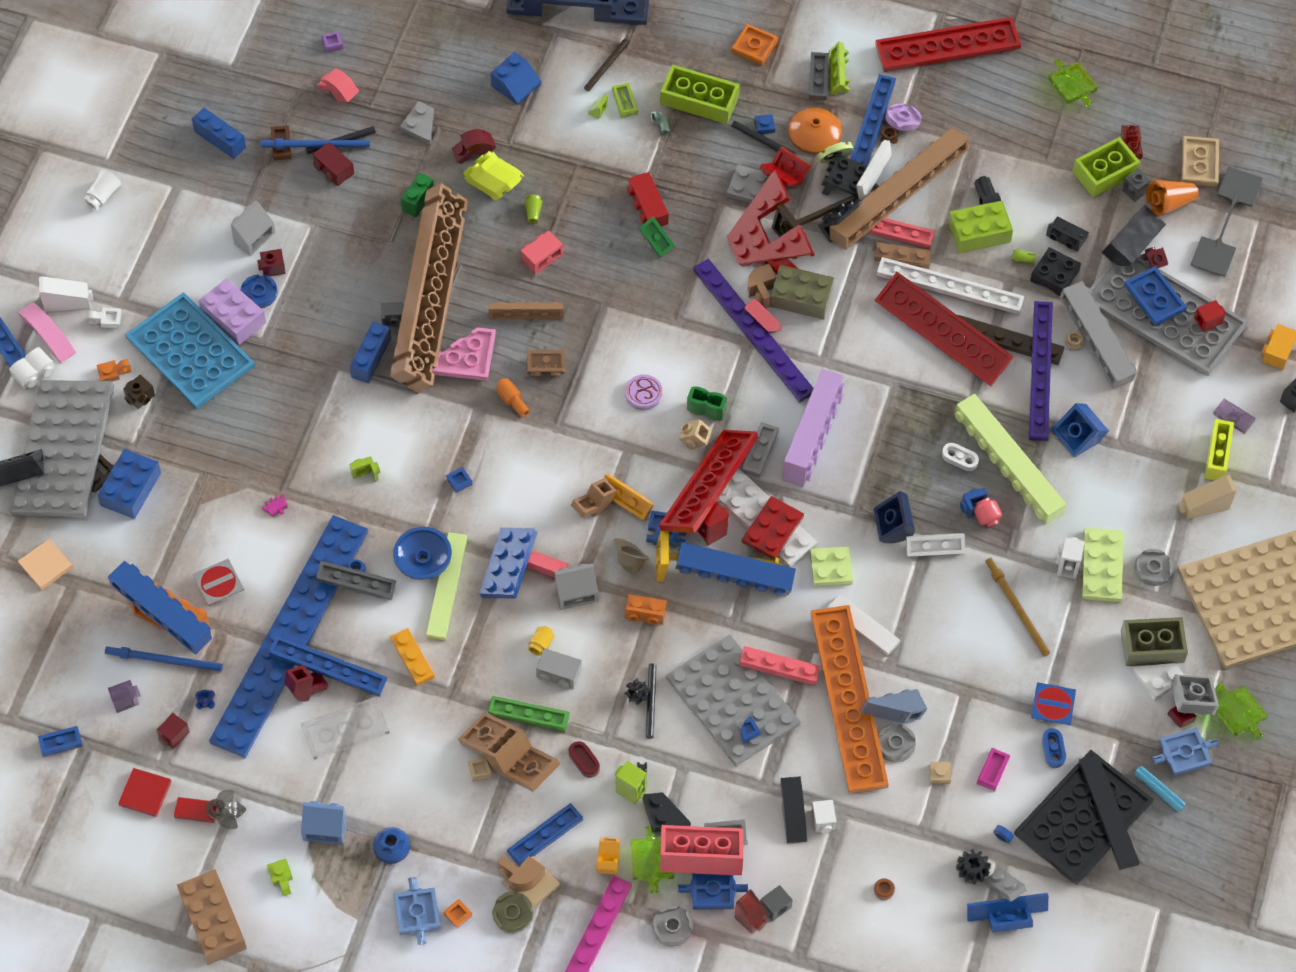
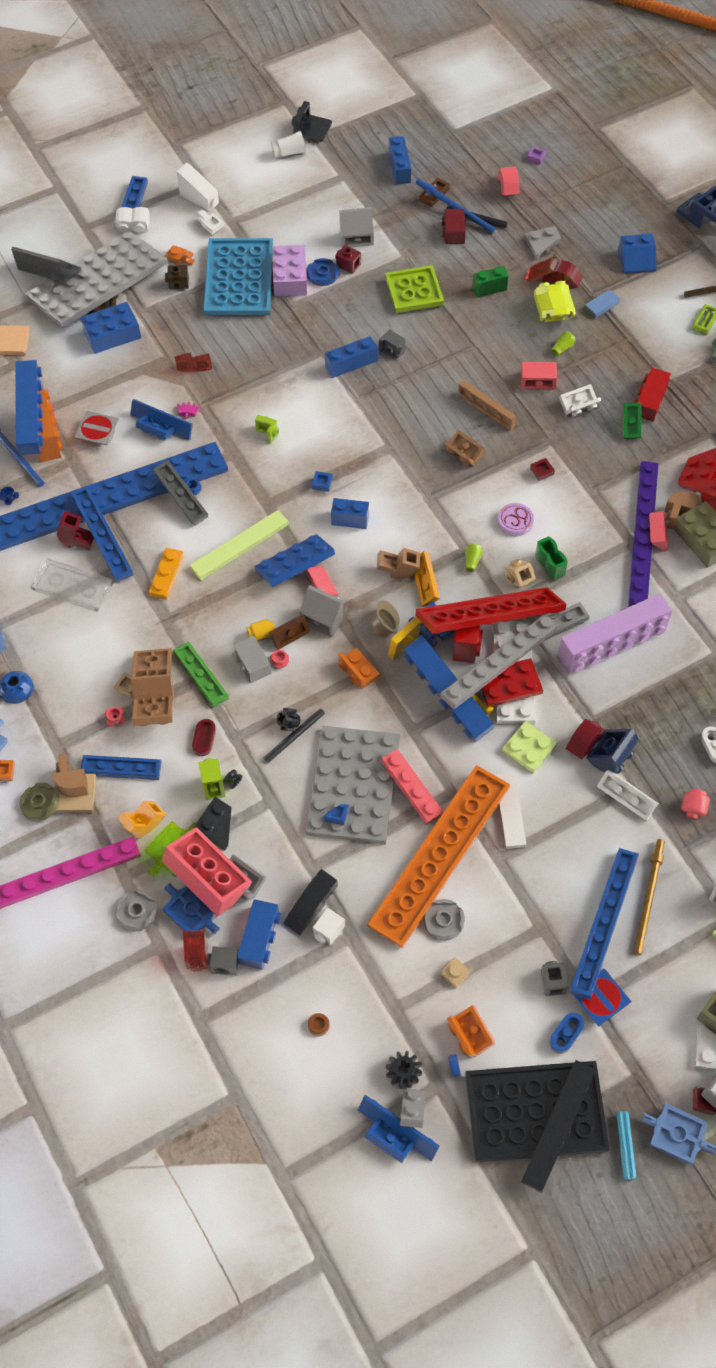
camera: 45 degrees right, 0 degrees up
bright pink slope [18,302,76,363] -> none
medium nougat brick [390,183,468,393] -> none
blue dish [393,527,452,580] -> none
bright pink plate [432,328,496,381] -> none
orange arm [497,378,530,418] -> none
lime slope [588,95,608,119] -> none
sand blue slope [860,689,927,723] -> none
blue bracket [960,488,987,518] -> none
dark pink tile [976,748,1010,791] -> none
none -> coral plate [105,707,125,727]
none -> blue bracket [130,399,193,440]
none -> clear red slope [174,352,212,372]
none -> blue brick [237,899,281,970]
none -> reddish brown plate [269,614,310,650]
none -> coral plate [270,650,289,668]
none -> black bracket [291,101,332,142]
none -> blue brick [331,498,369,529]
none -> lime plate [385,265,444,313]
none -> light grey plate [440,614,559,709]
none -> orange bracket [447,1005,496,1057]
none -> lime cone [465,544,483,572]
none -> clear red tile [525,257,558,281]
none -> dark red plate [530,458,555,481]
none -> dark grey brick [541,961,568,996]
none -> white bracket [558,384,601,416]
none -> dark red brick [565,719,605,760]
none -> blue plate [570,848,639,1000]
none -> medium blue tile [584,289,620,318]

